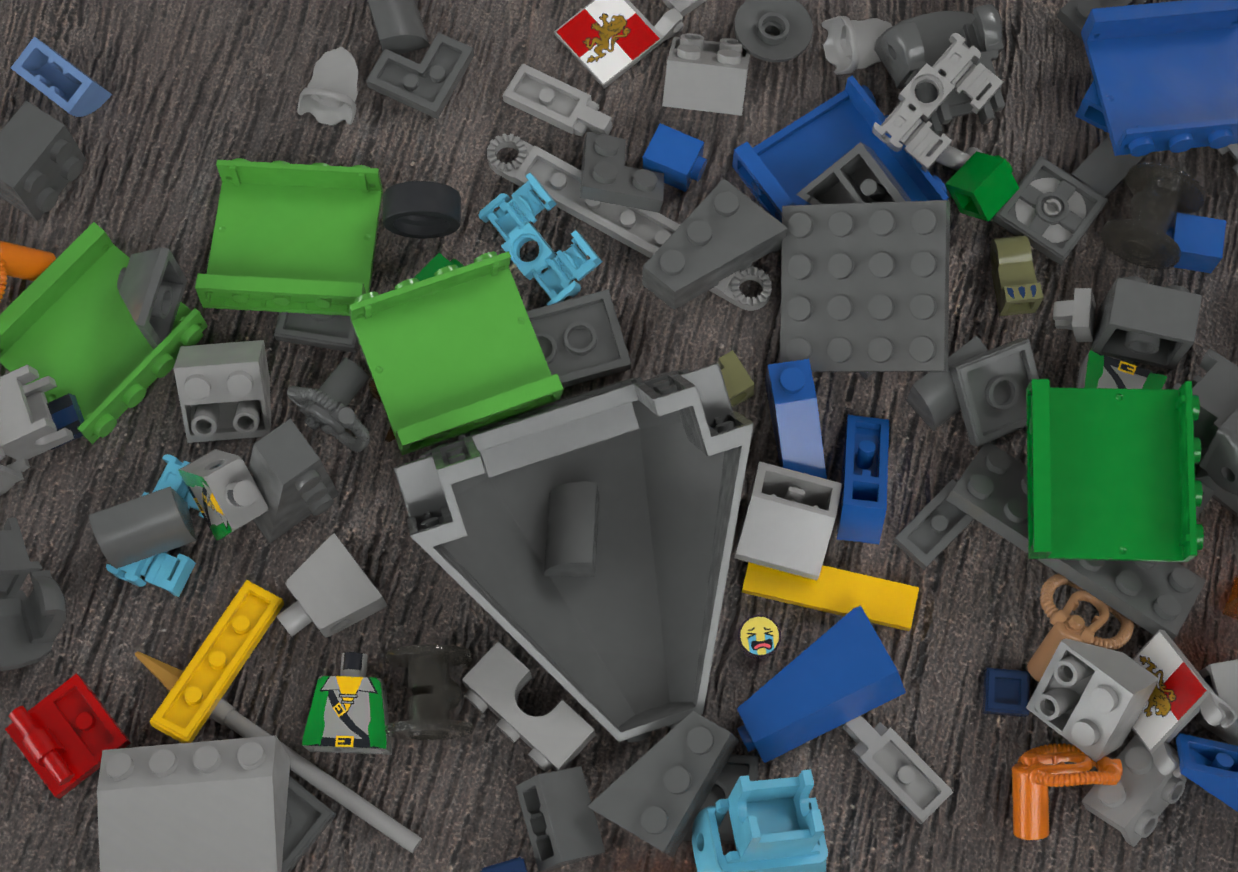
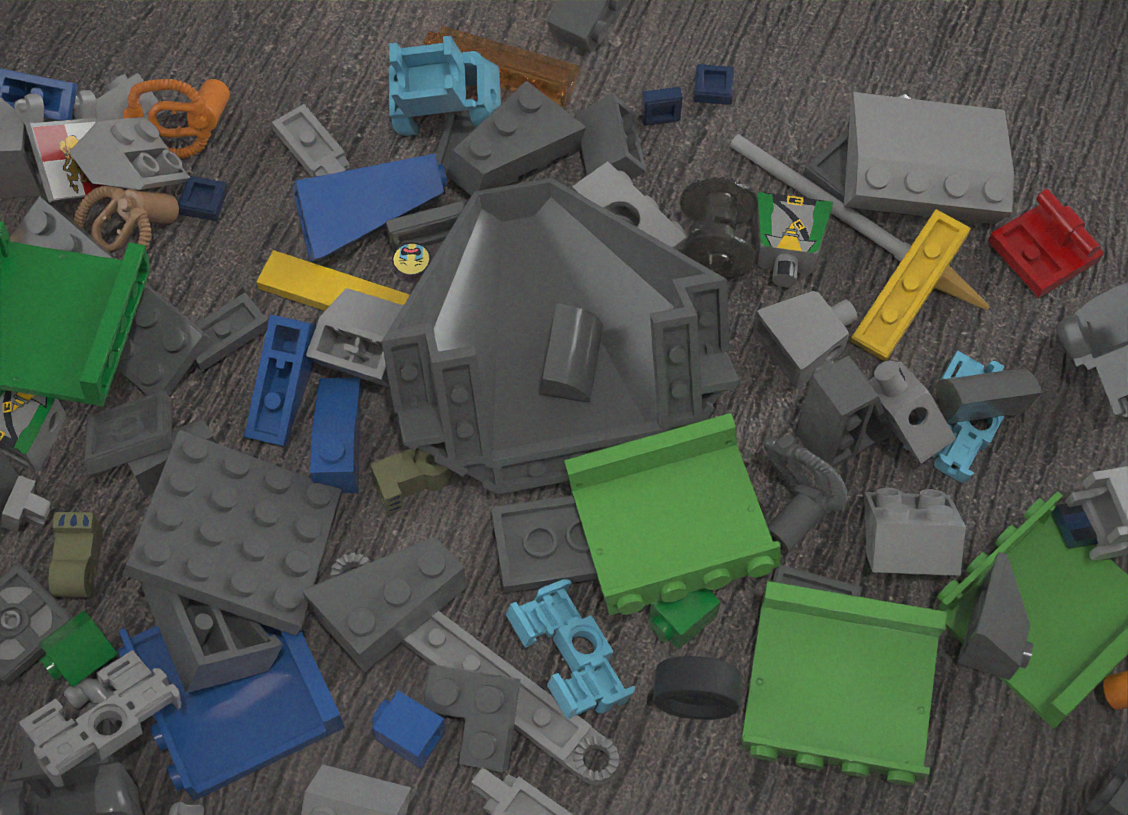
camera: 175 degrees left, 10 degrees down
none -> dark grey tile [386,201,464,253]

